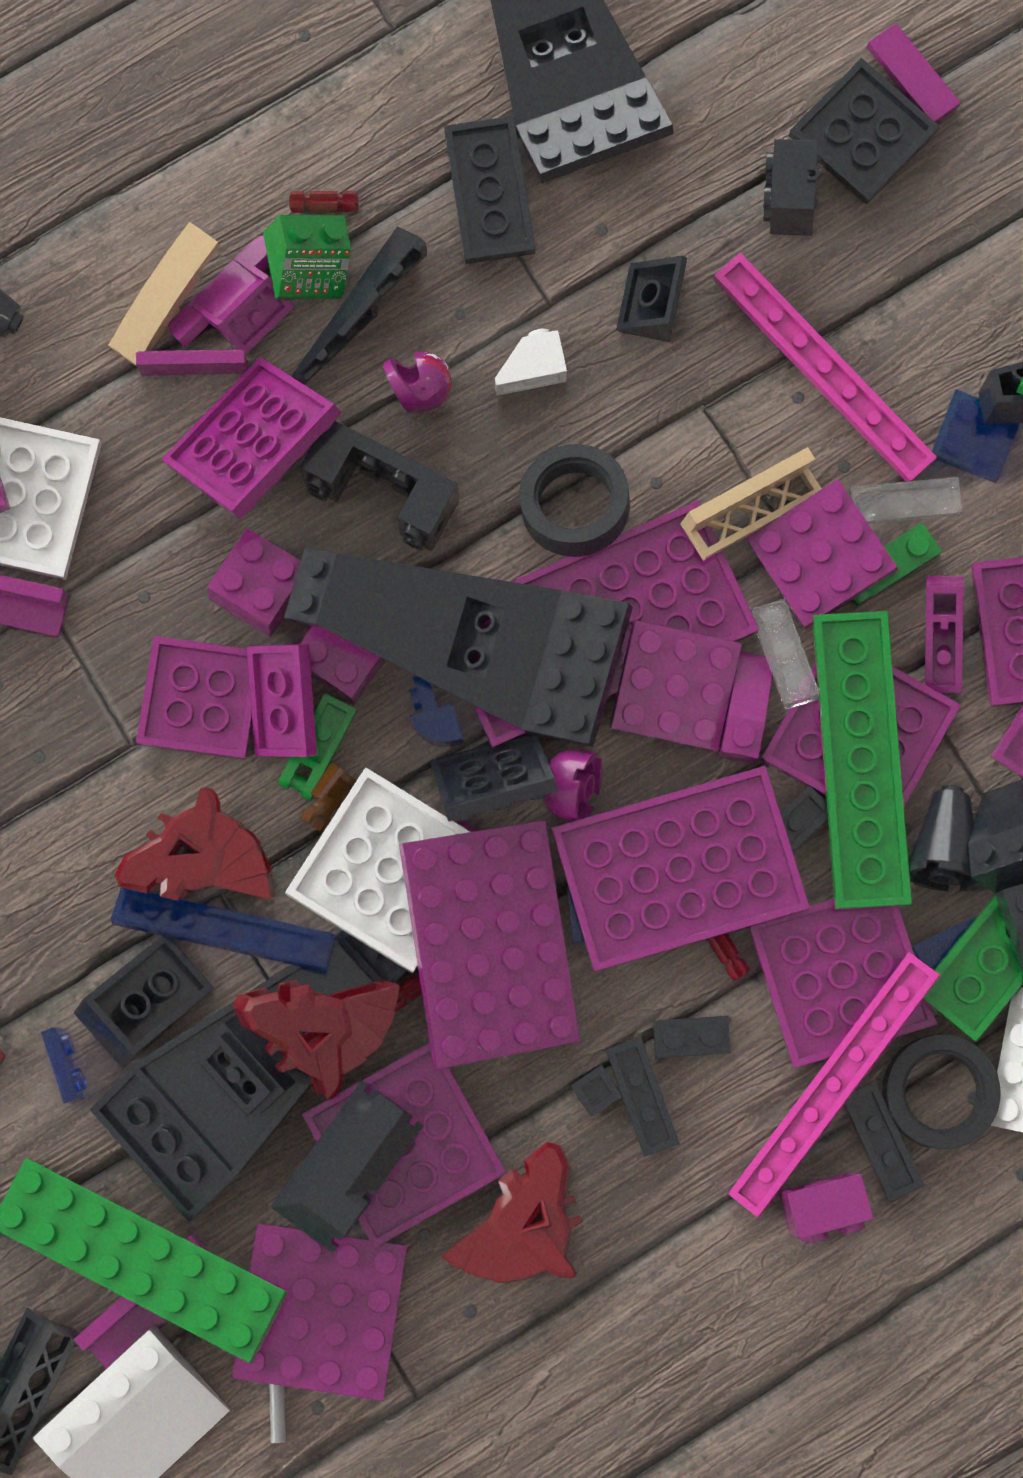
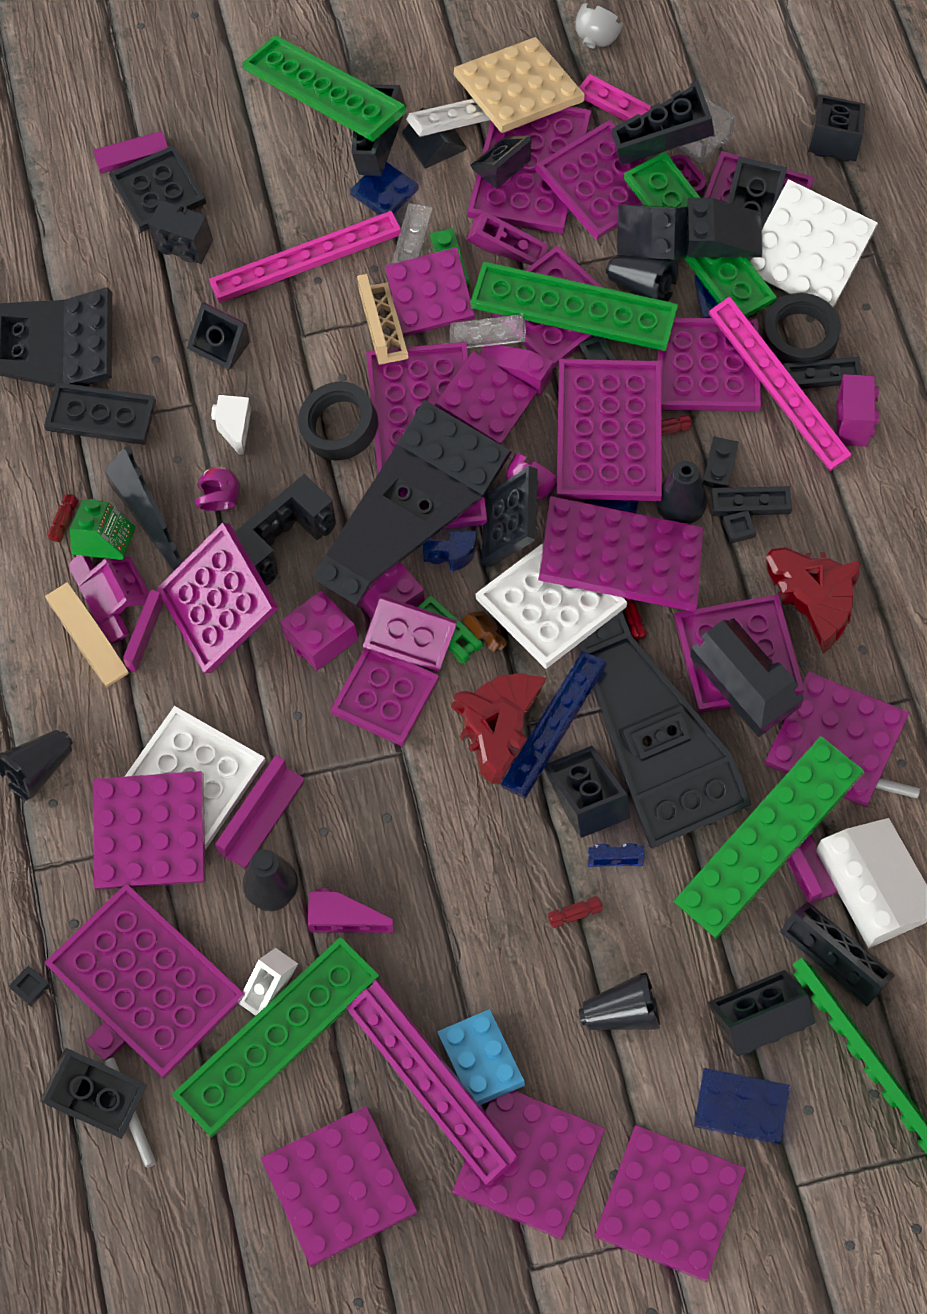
camera: 70 degrees left, 15 degrees down
dark red animal [233,979,400,1100] -> none
none -> black cone [656,461,707,524]

